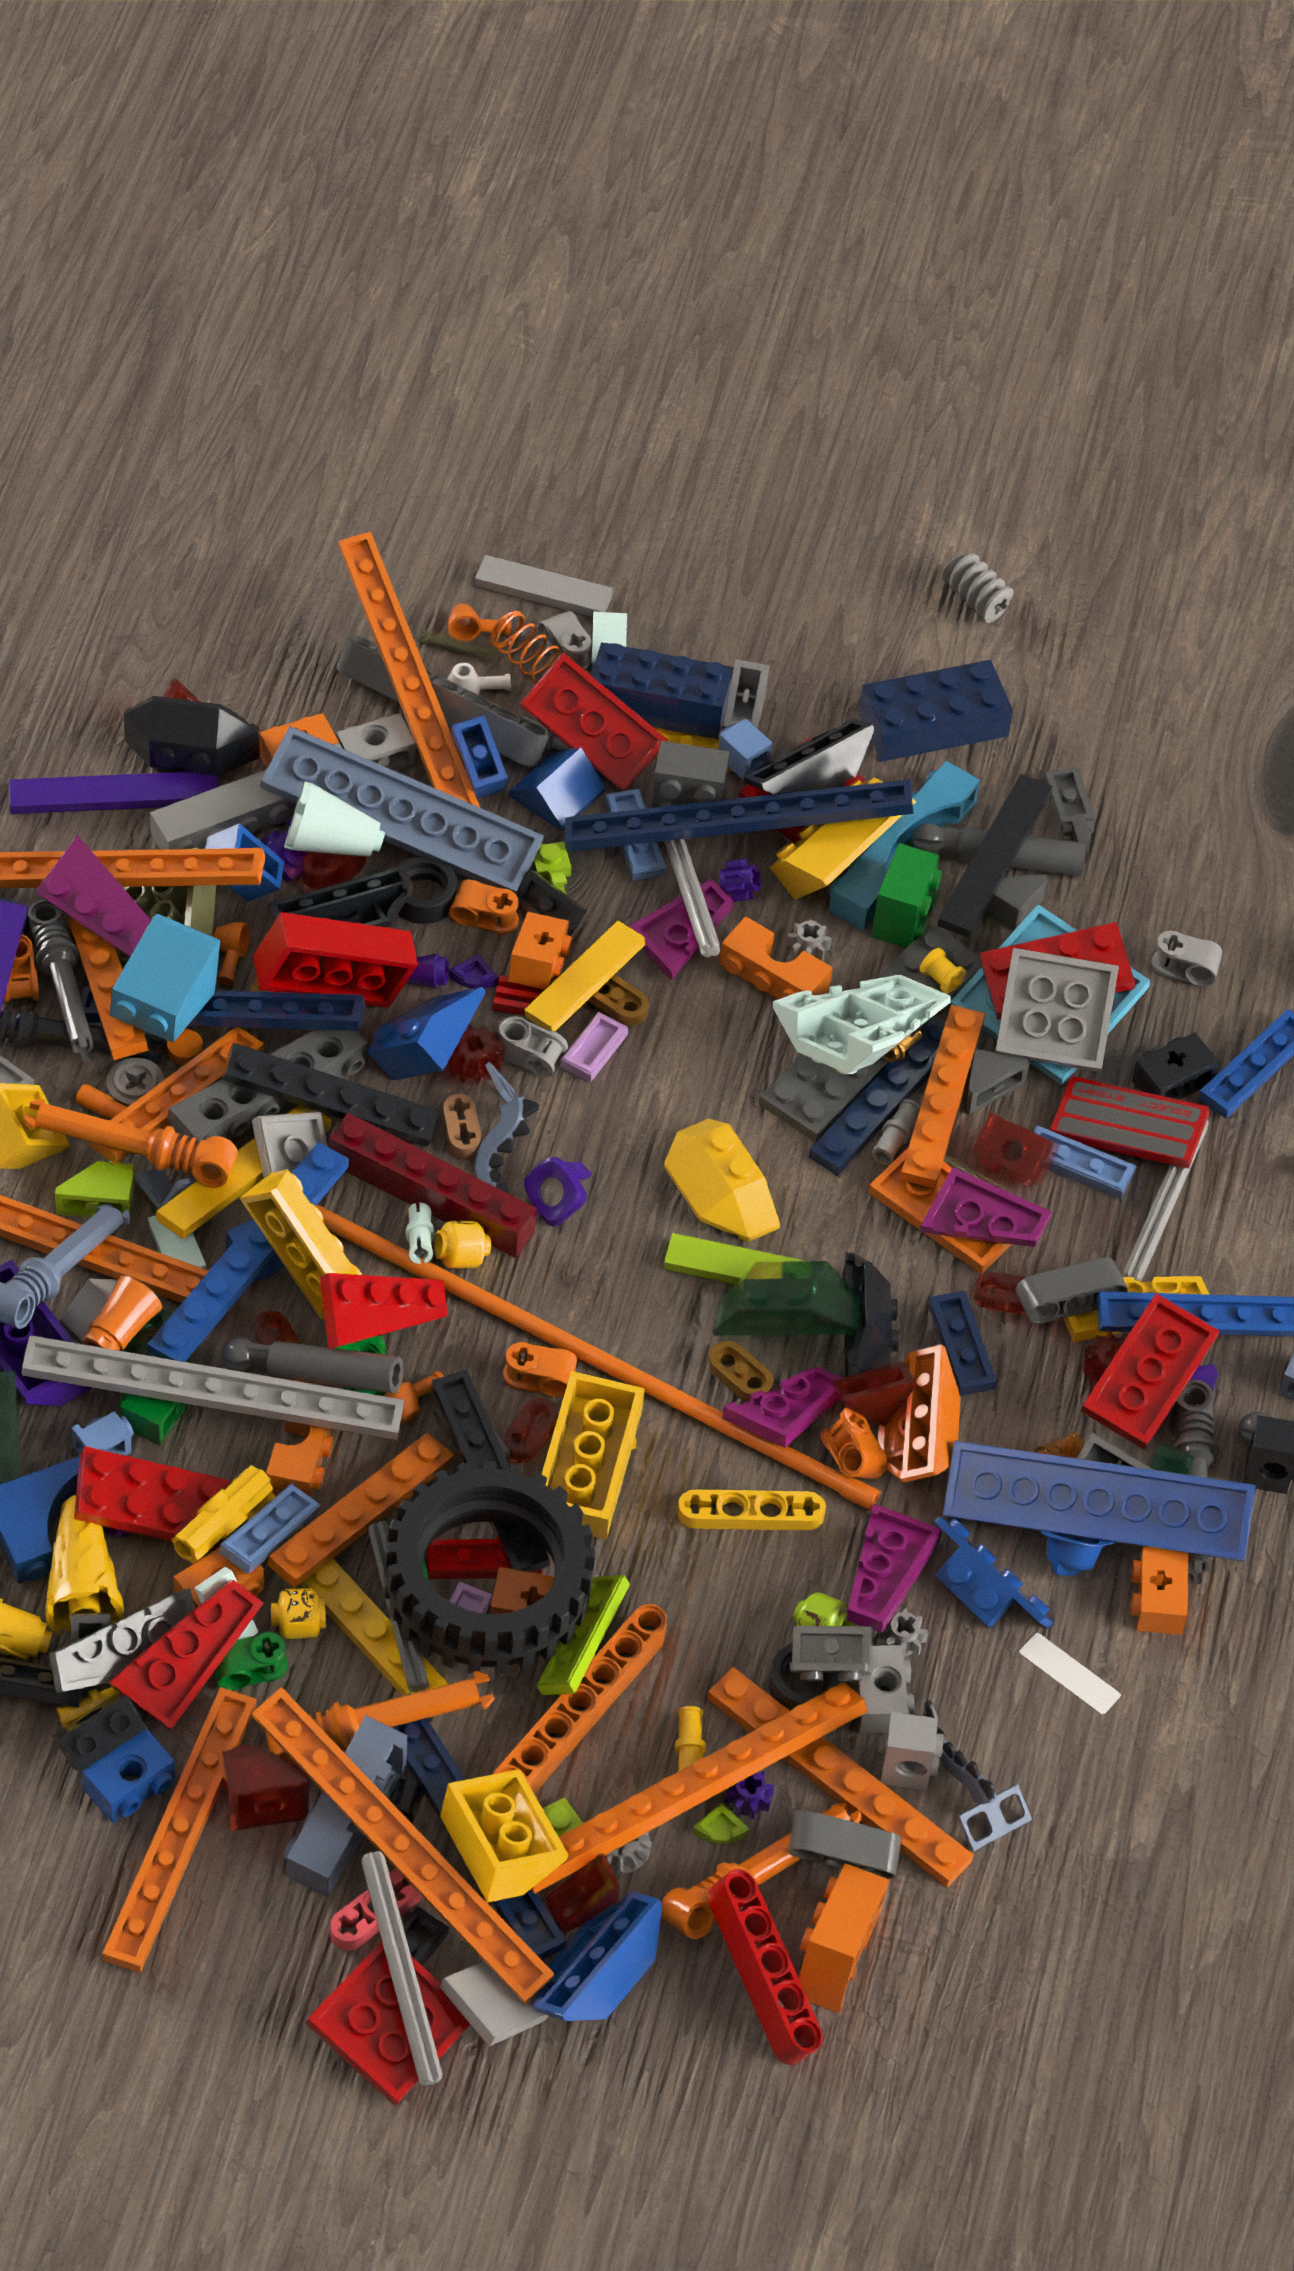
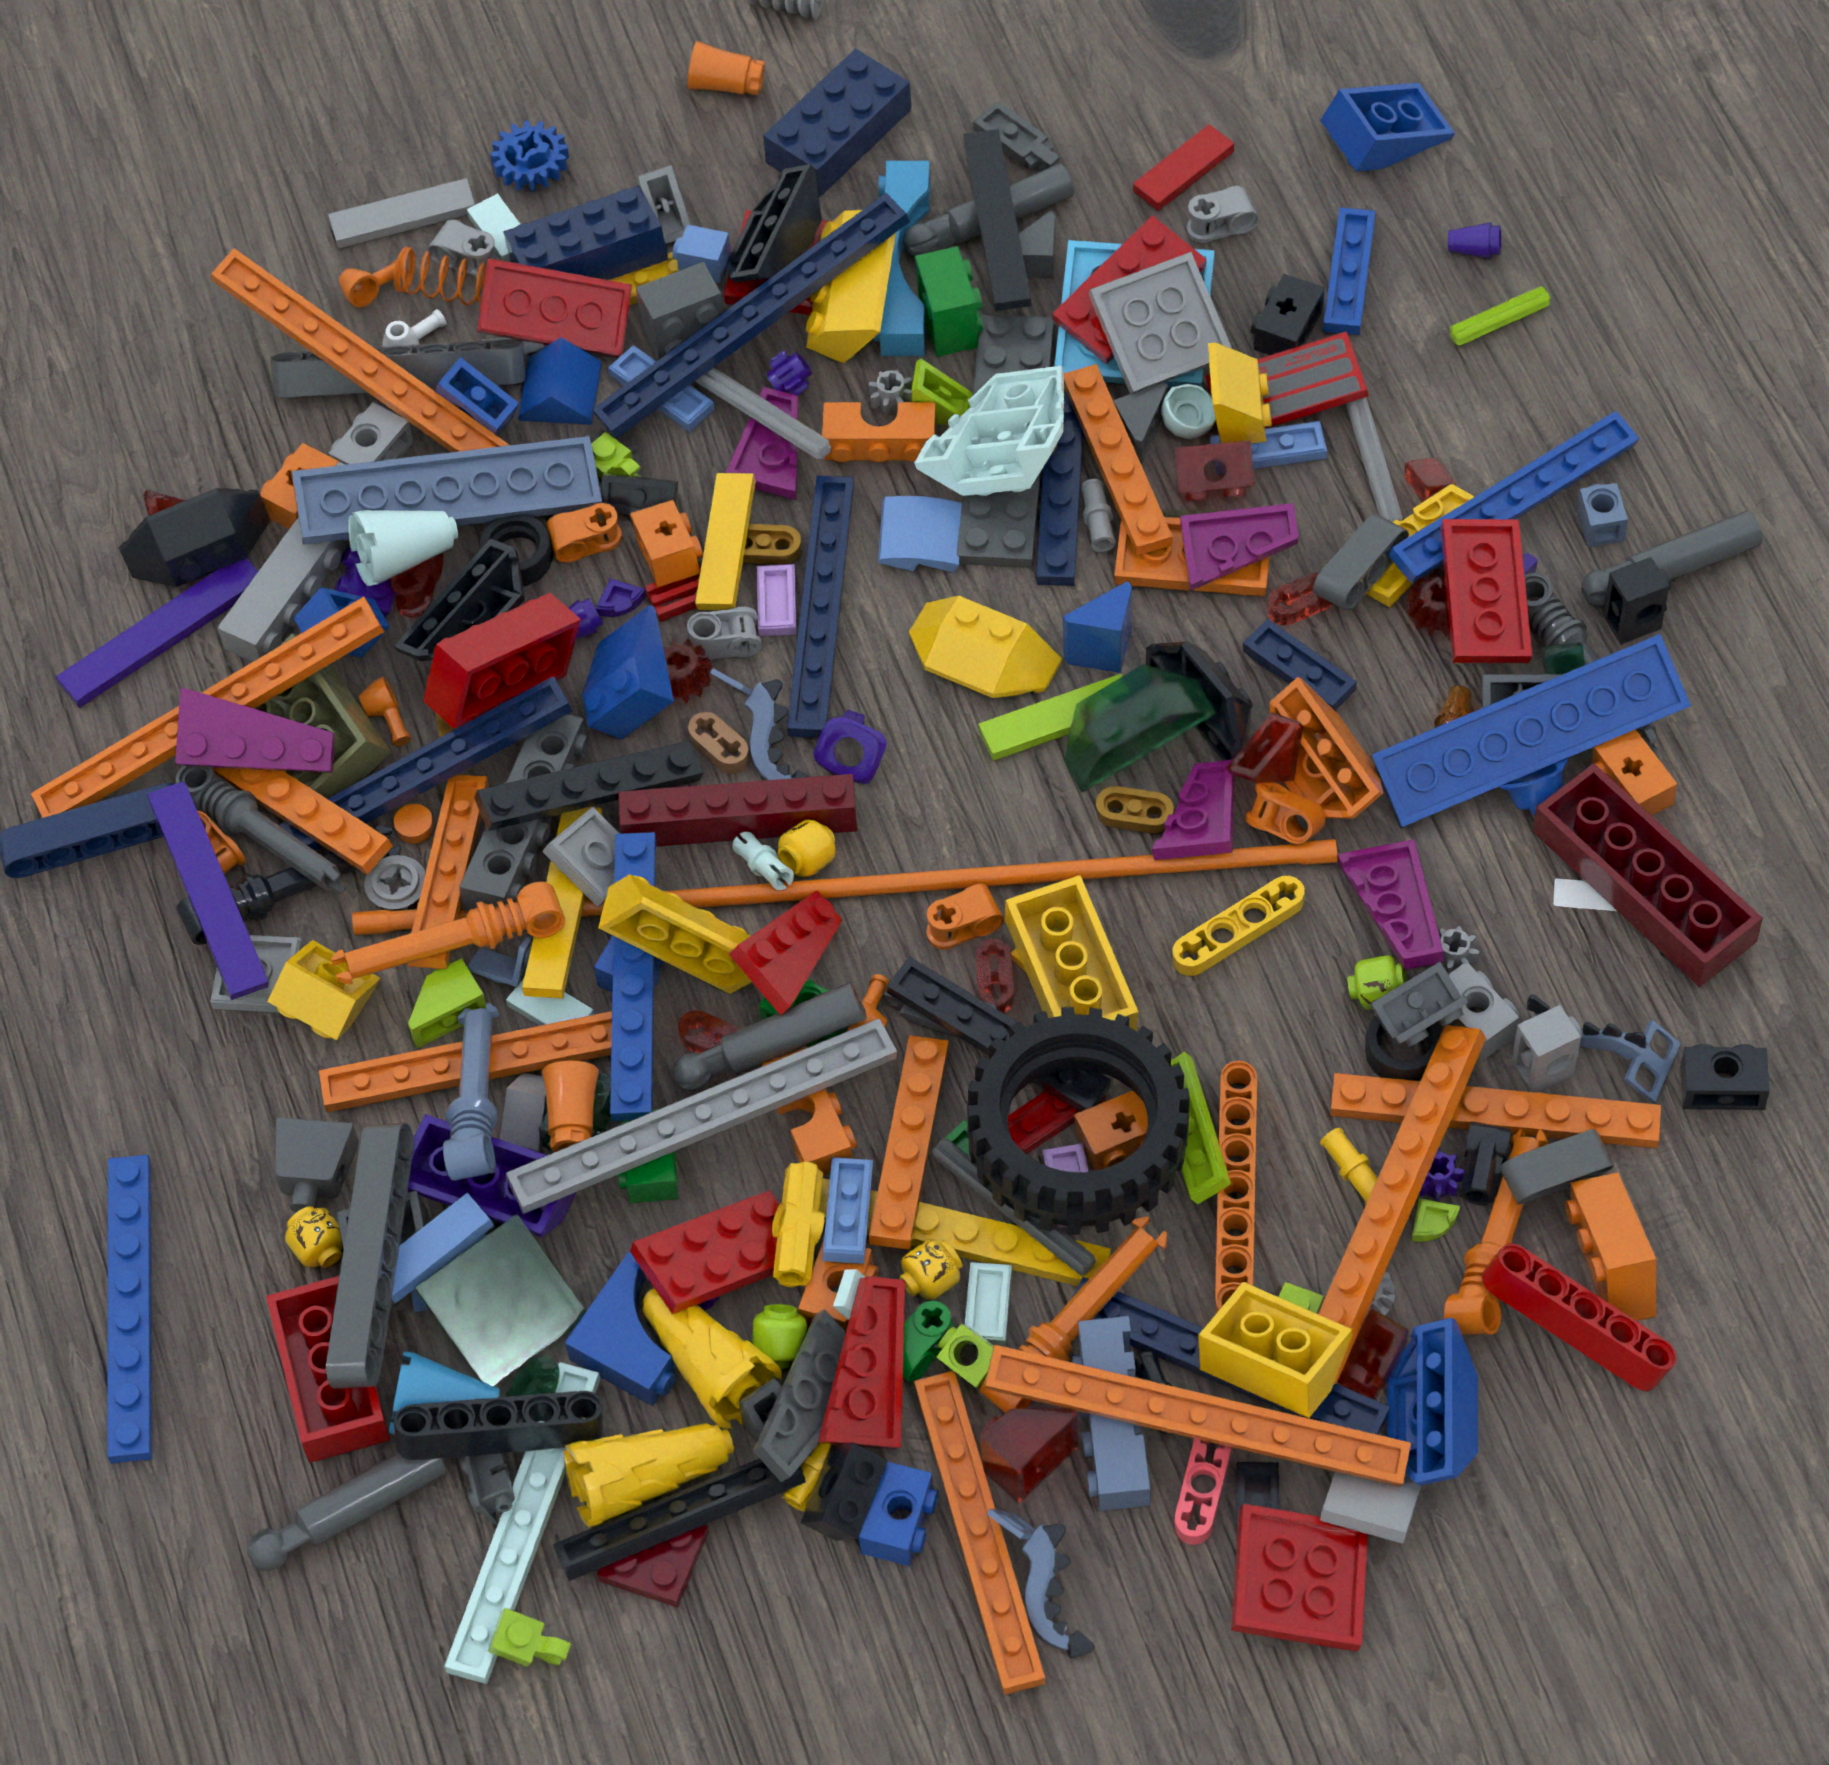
camera: 25 degrees left, 5 degrees up
medium blue brick [72,1411,134,1456] -> none
dark azure slope [110,914,220,1042] -> none
light grey axle [361,1851,443,2086] -> none
olive piece [412,629,504,661] -> none
yellow bush [919,948,966,994] -> none
blue bracket [934,1516,1054,1628] -> none
none -> blue gear [490,120,569,191]
none -> orange plant [687,40,766,96]
none -> lime head [752,1304,807,1369]
none -> dark blue plate [787,475,854,738]
none -> medium blue slope [878,496,962,573]
none -> lime slope [911,359,973,425]
none -> lime brick [937,1323,994,1389]
none -> light aqua tile [965,1262,1012,1346]
none -> sand blue piece [987,1509,1095,1658]
none -> blue slope [1063,581,1132,673]
none -> red tile [1133,124,1235,211]
none -> light aqua hair [1161,384,1216,439]
none -> yellow slope [1208,342,1272,447]
none -> clear red slope [1404,458,1457,501]
none -> black piece [1460,1121,1512,1206]
none -> dark red brick [1533,763,1763,987]
none -> black brick [1680,1044,1770,1110]

